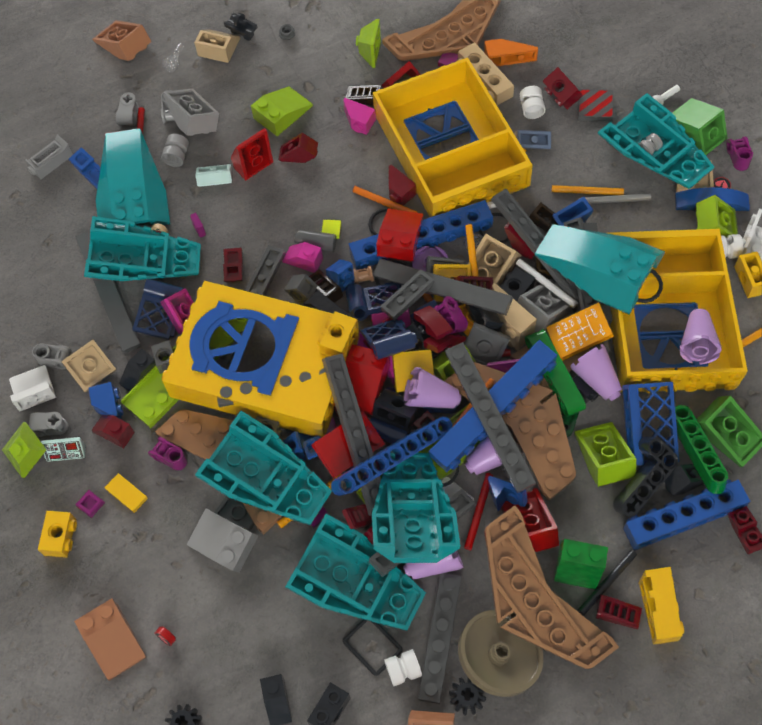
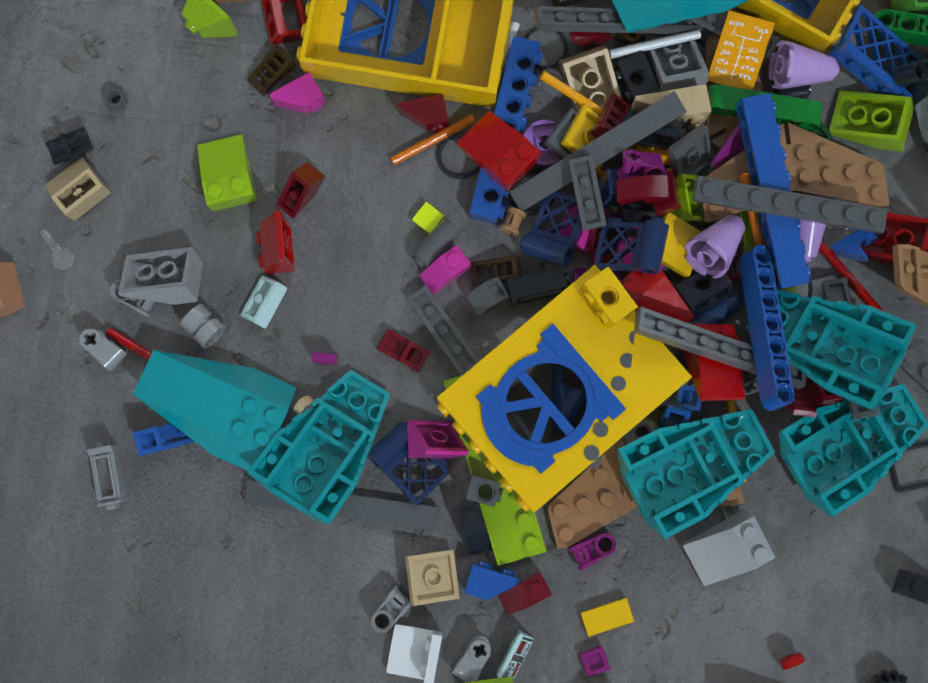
camera: 60 degrees left, 20 degrees up
blue slope [325,259,355,292] -> none

